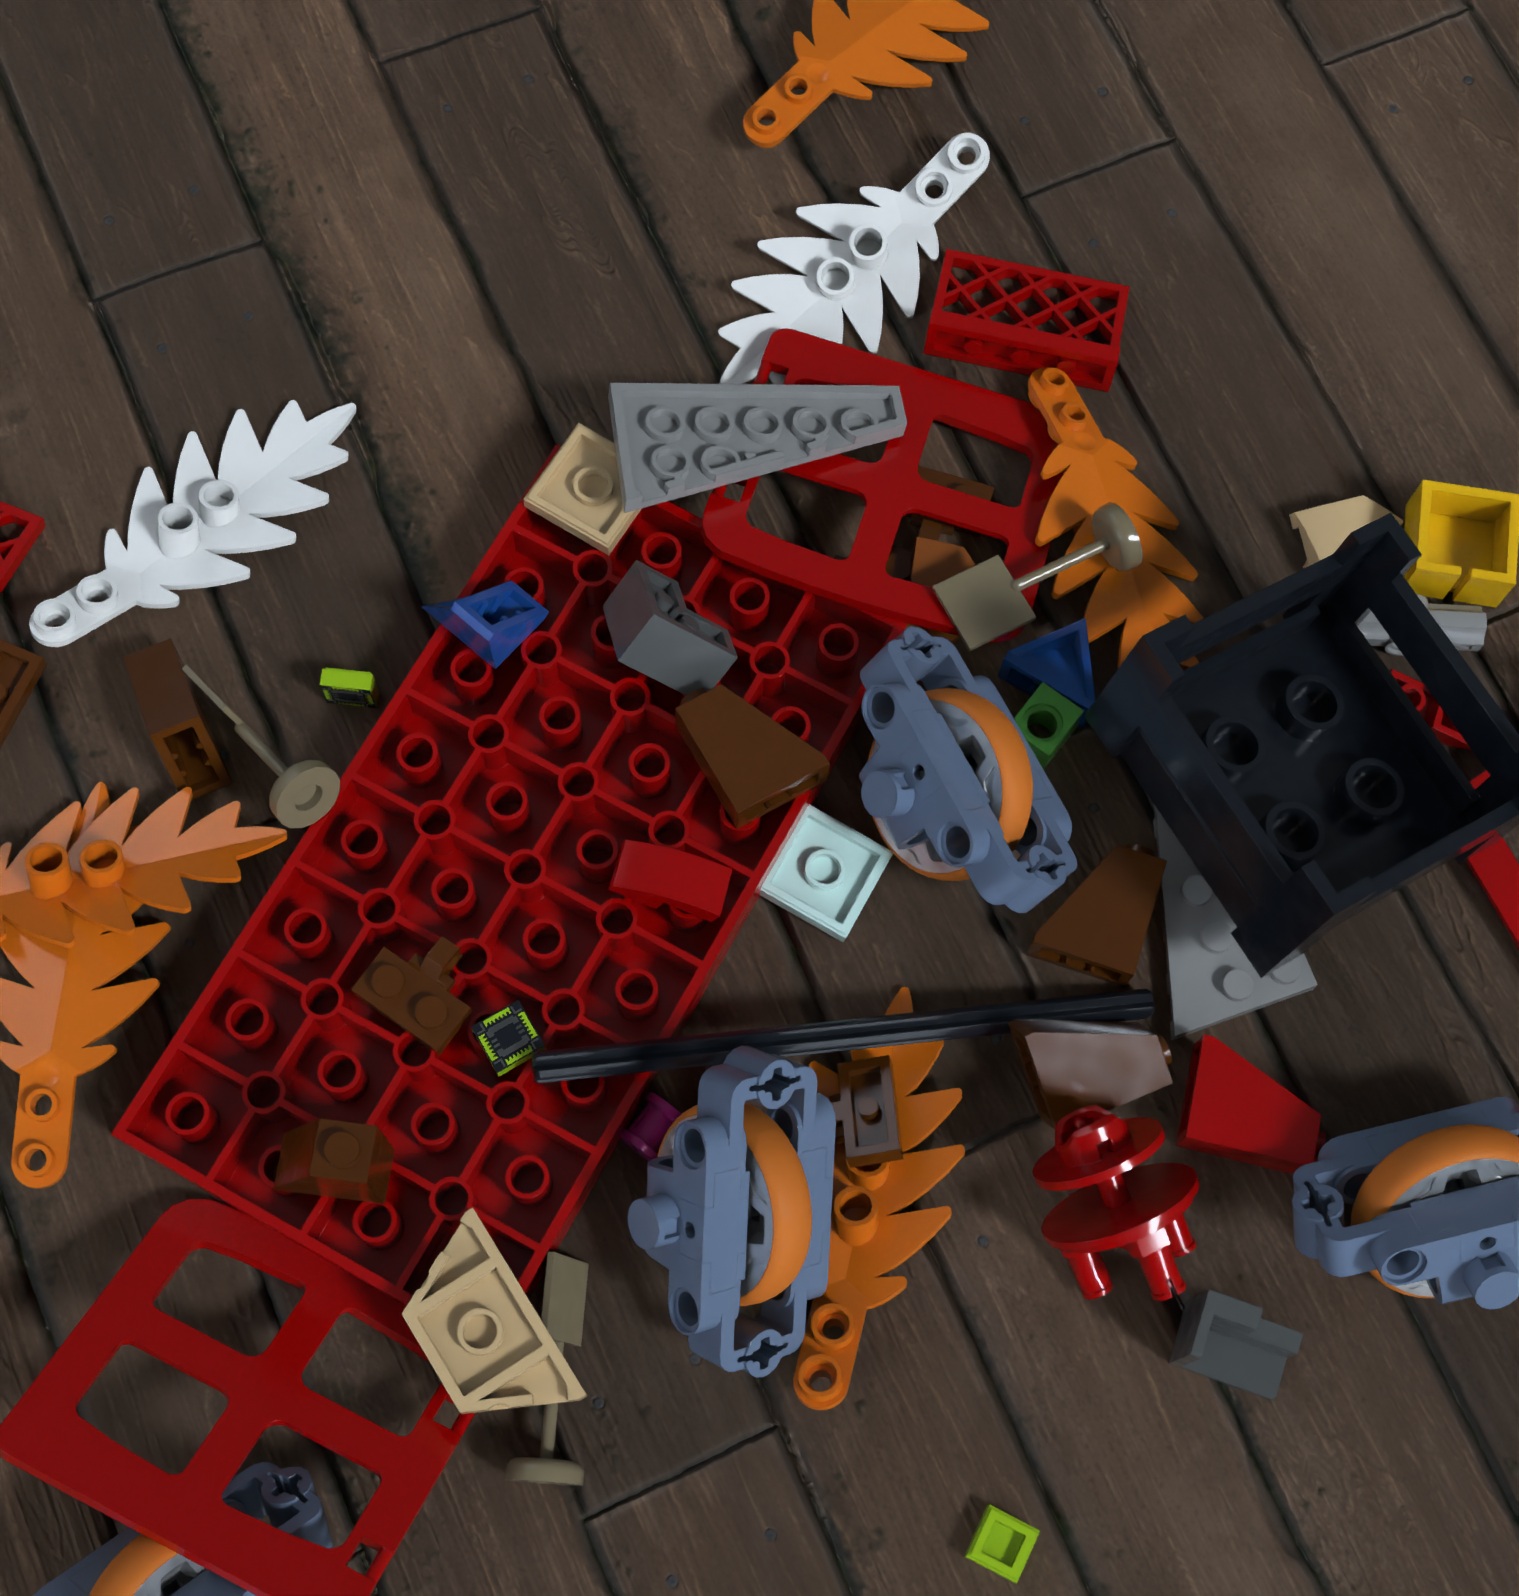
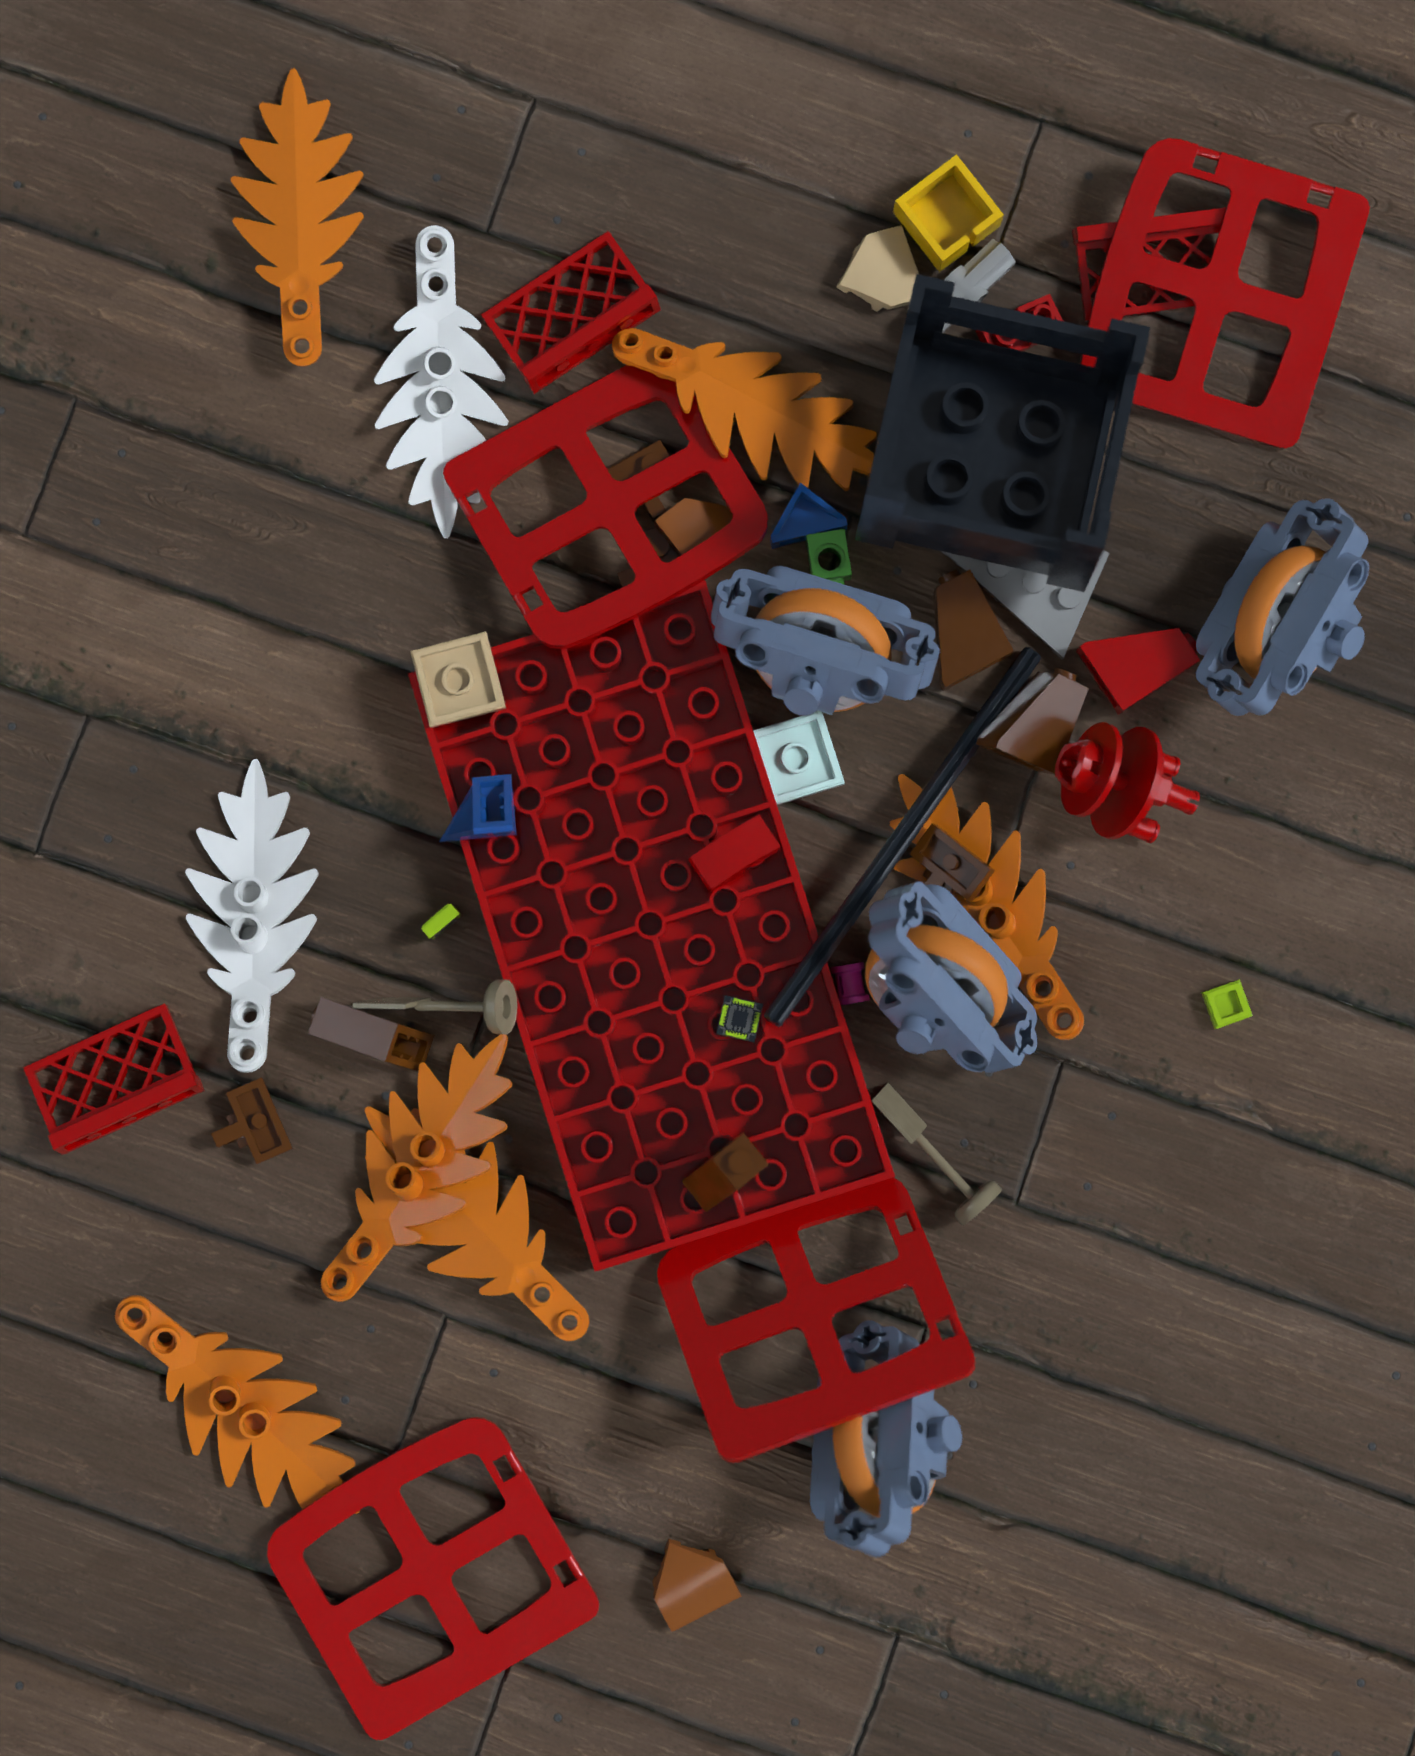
camera: 40 degrees left, 15 degrees up
reddish brown hinge [351,936,472,1055] -> none
tan wing [402,1207,587,1414] -> none
dark grey panel [603,560,738,695] -> none
light grey wing [608,383,907,513] -> none
reddish brown slope [675,684,830,829] -> none
dark tan piece [932,502,1143,651] -> none
dark grey panel [1168,1289,1303,1400] -> none

